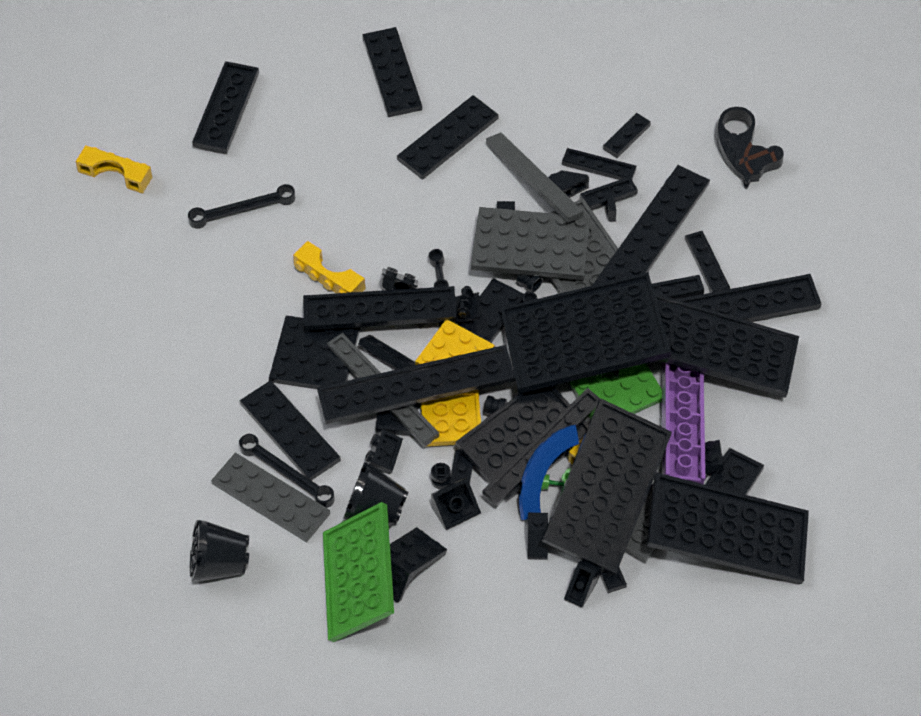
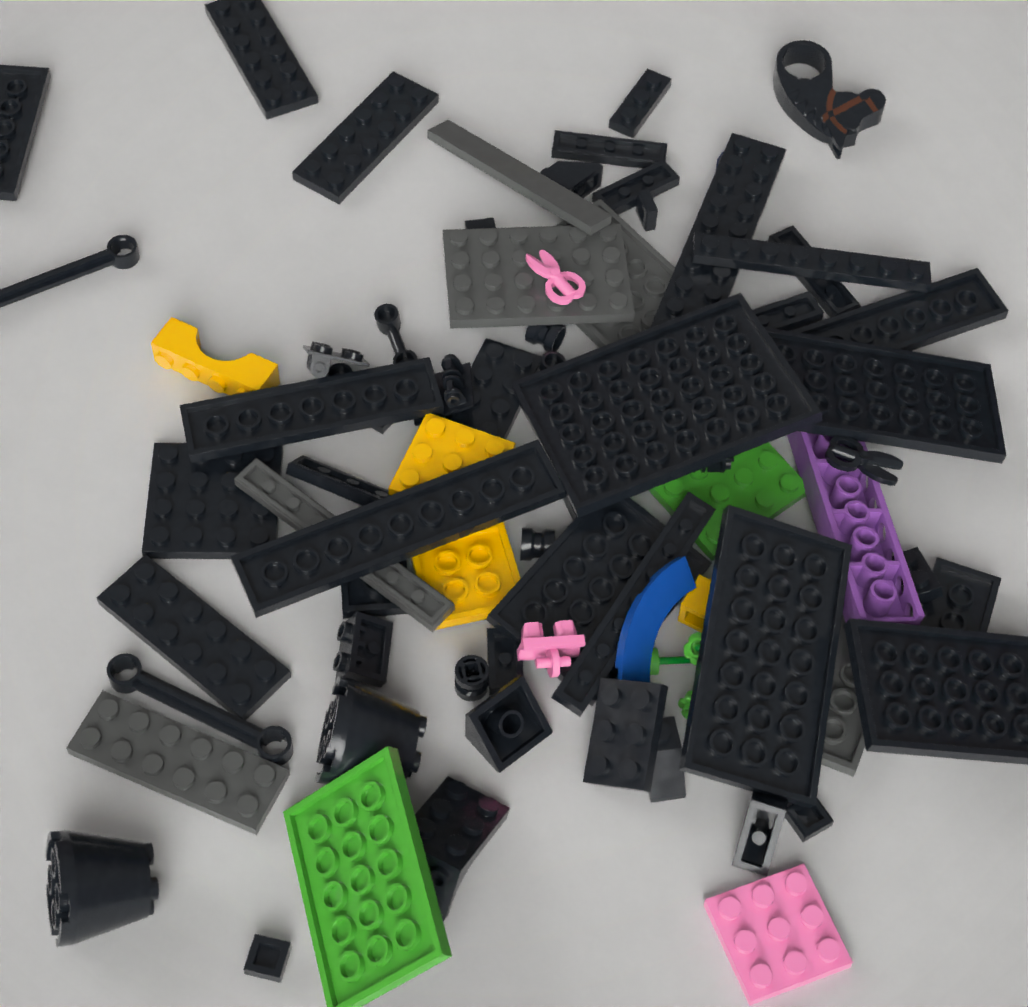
camera: 15 degrees left, 0 degrees up
none -> black plate [243,934,292,983]
none -> bright pink hips [517,620,585,678]
none -> bright pink piece [525,250,586,305]
none -> black plate [583,678,668,793]
none -> black plate [692,232,932,293]
none -> bright pink plate [703,864,853,1006]
none -> black piece [825,435,903,486]

